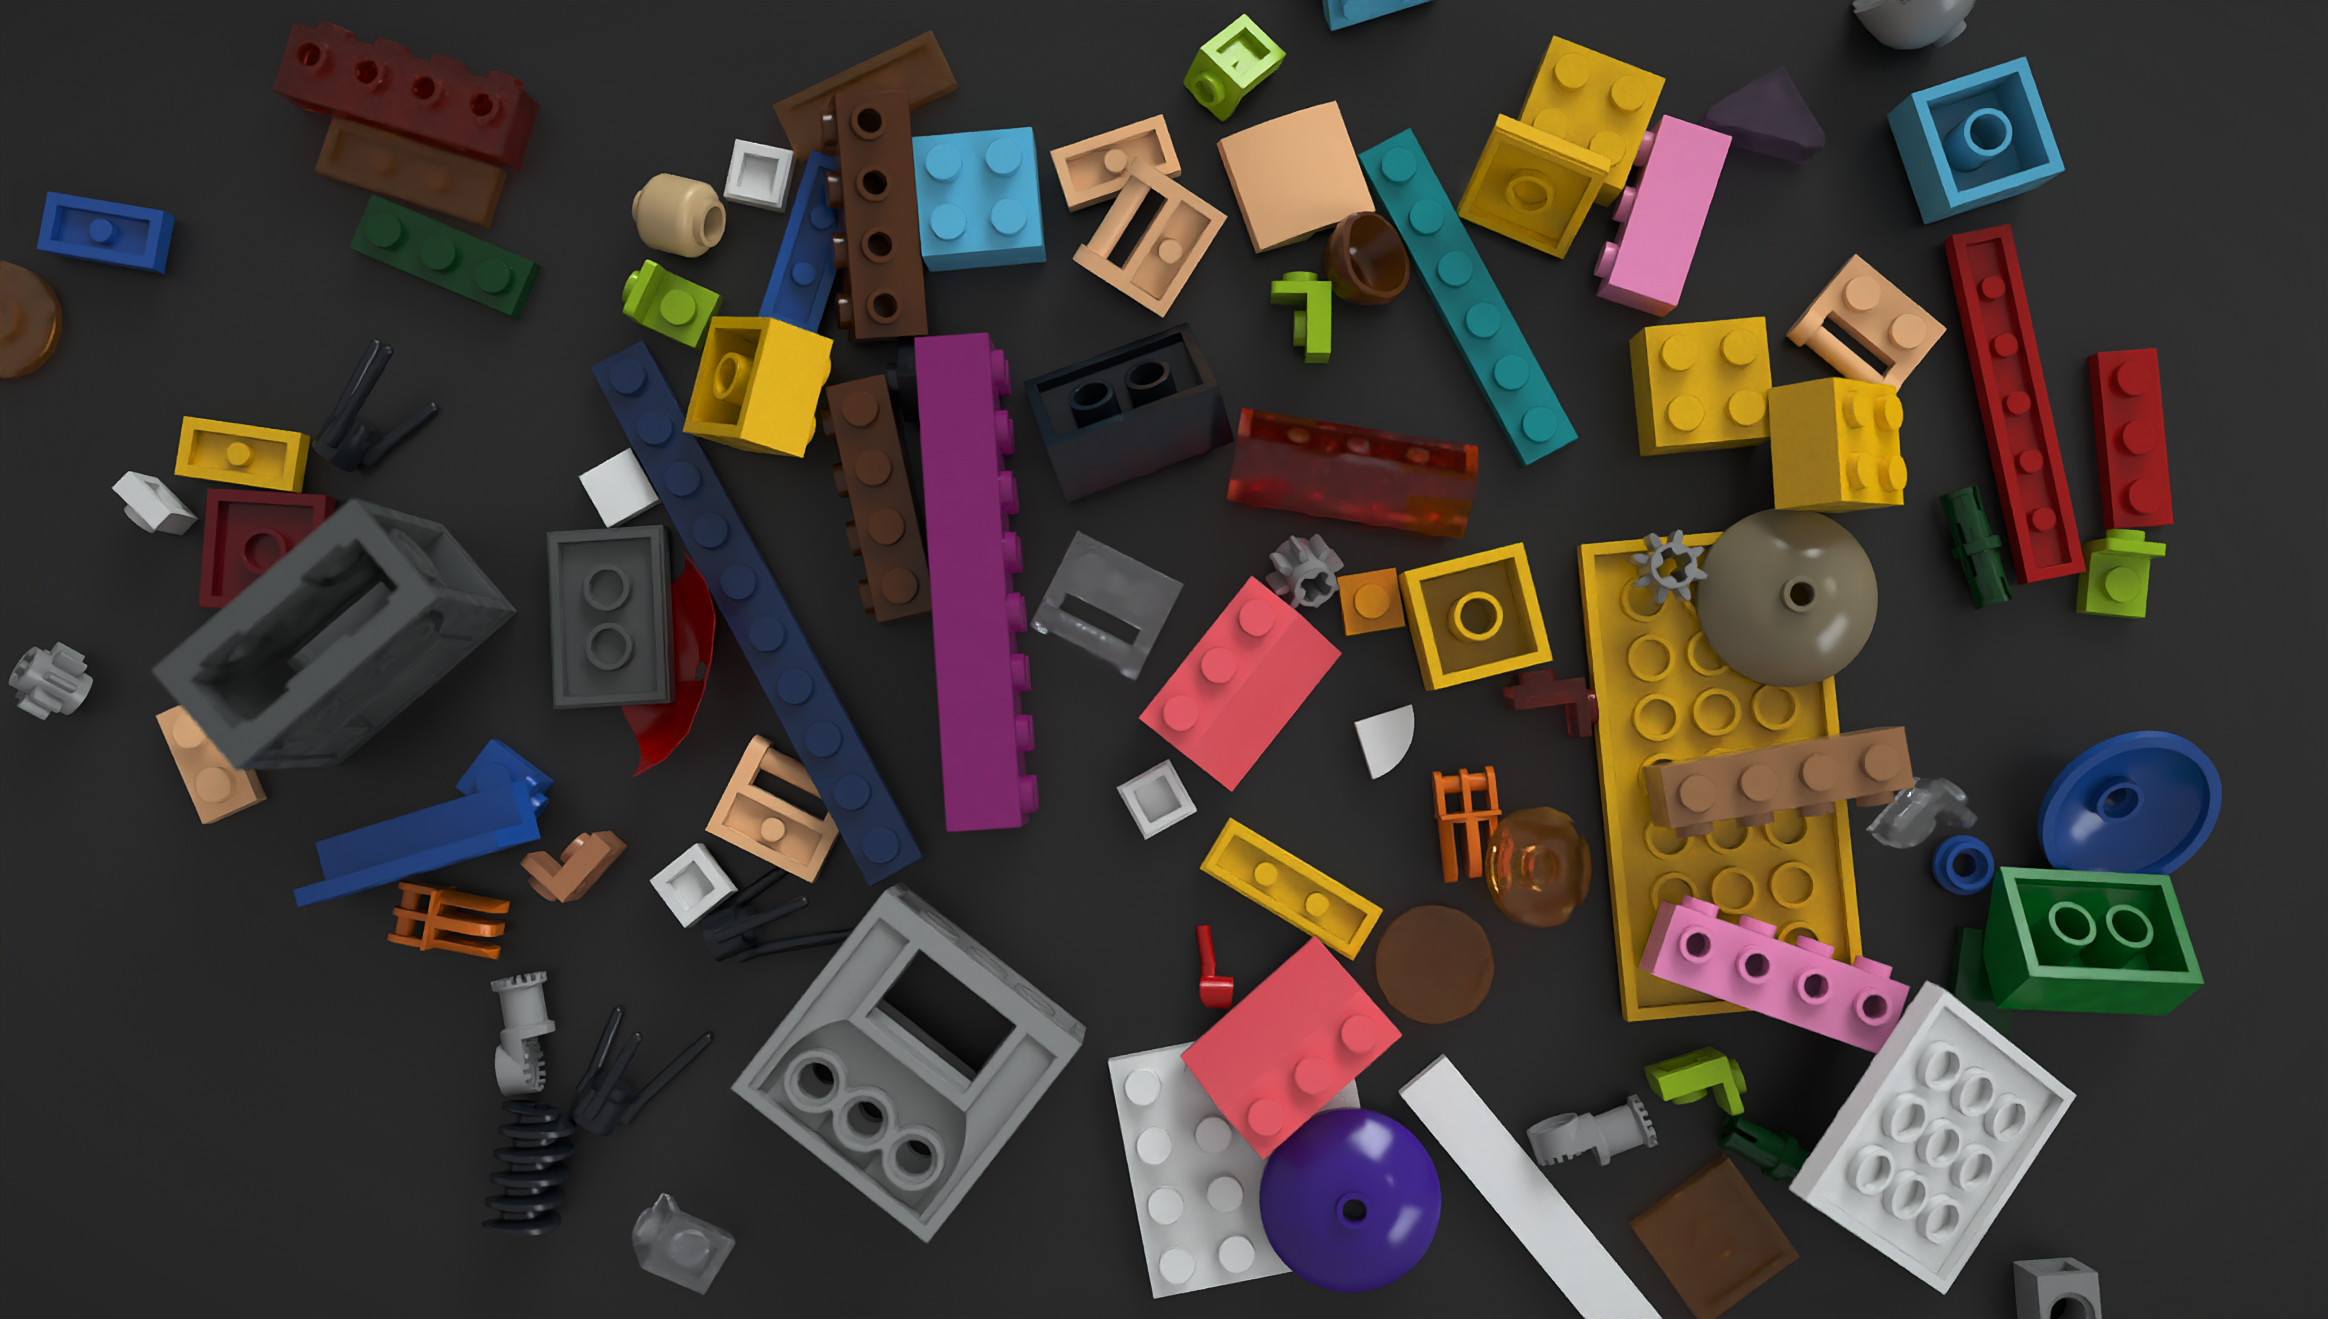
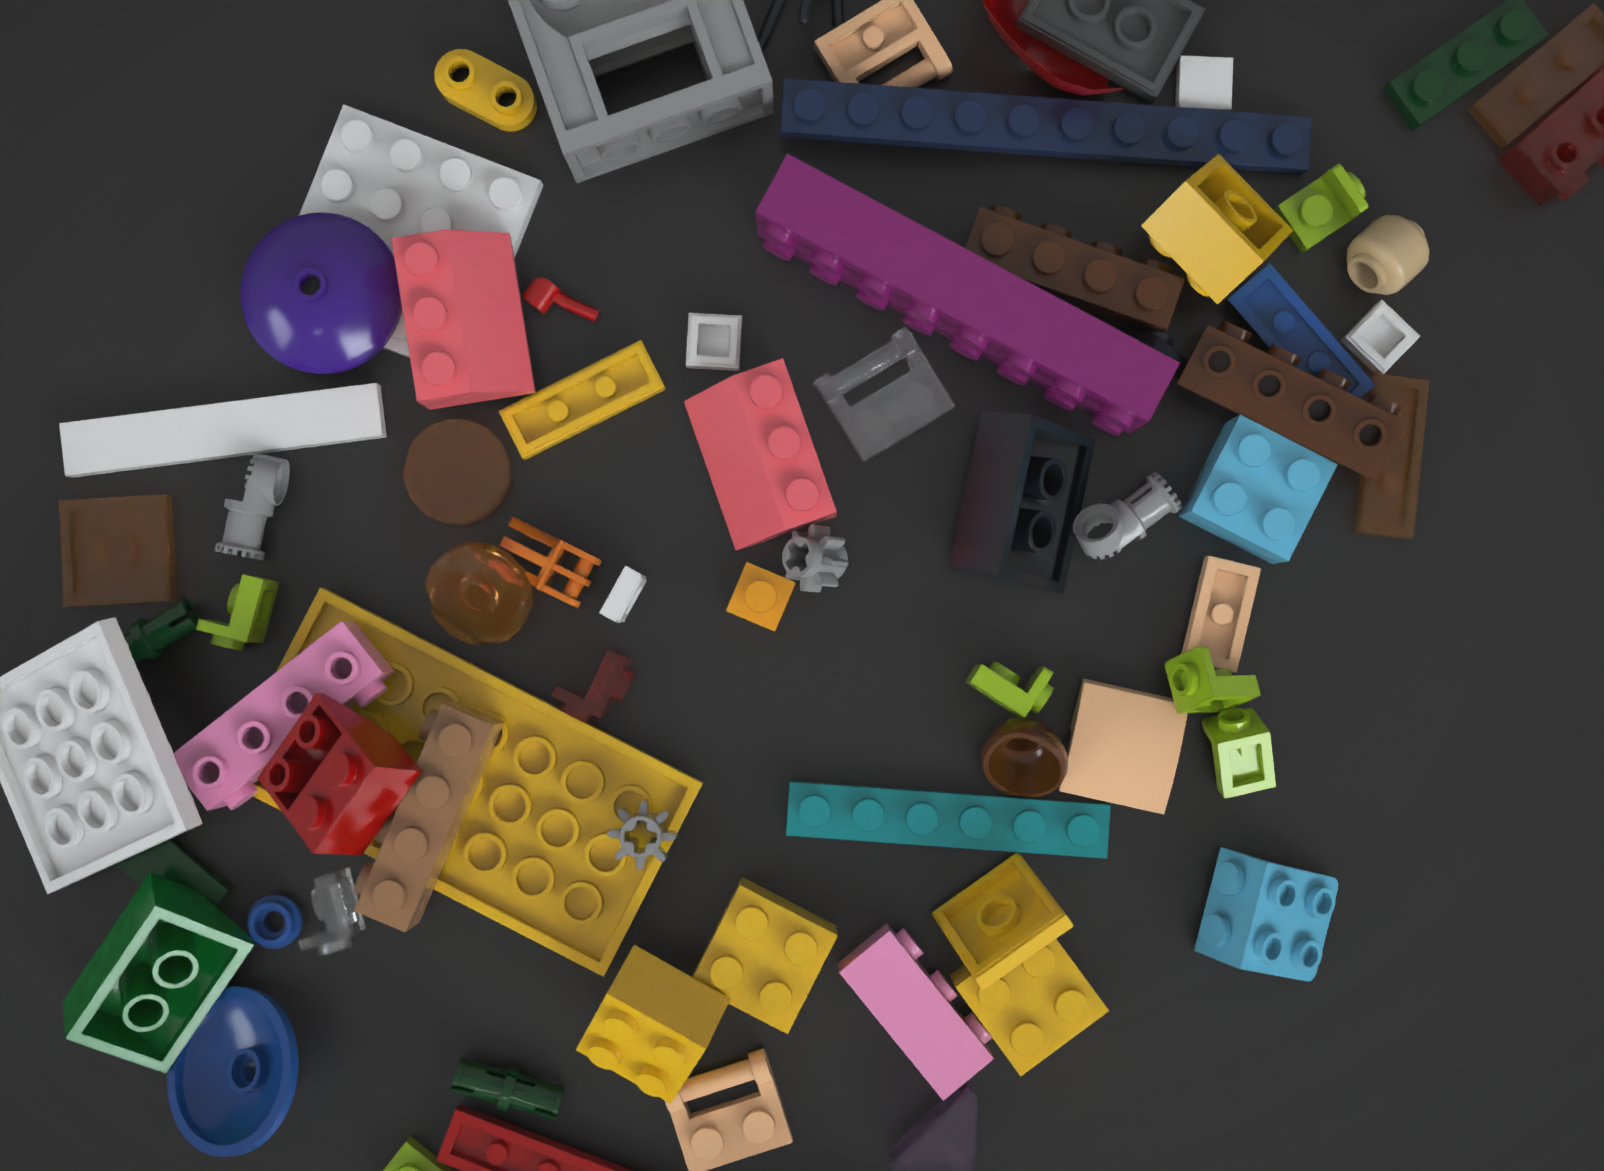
camera: 120 degrees right, 0 degrees up
light nougat plate [1072,156,1228,317] -> none
clear red brick [1227,408,1478,539] -> none
white tile [1353,705,1414,779] -> none
yellow brick [1397,542,1553,691] -> none
dark tan dish [1695,508,1878,687] -> none
none -> red slope [258,693,422,855]
none -> yellow plate [434,49,537,132]
none -> white tile [599,566,647,623]
none -> light grey connector [1073,472,1183,560]
none -> lime bracket [1165,646,1261,714]

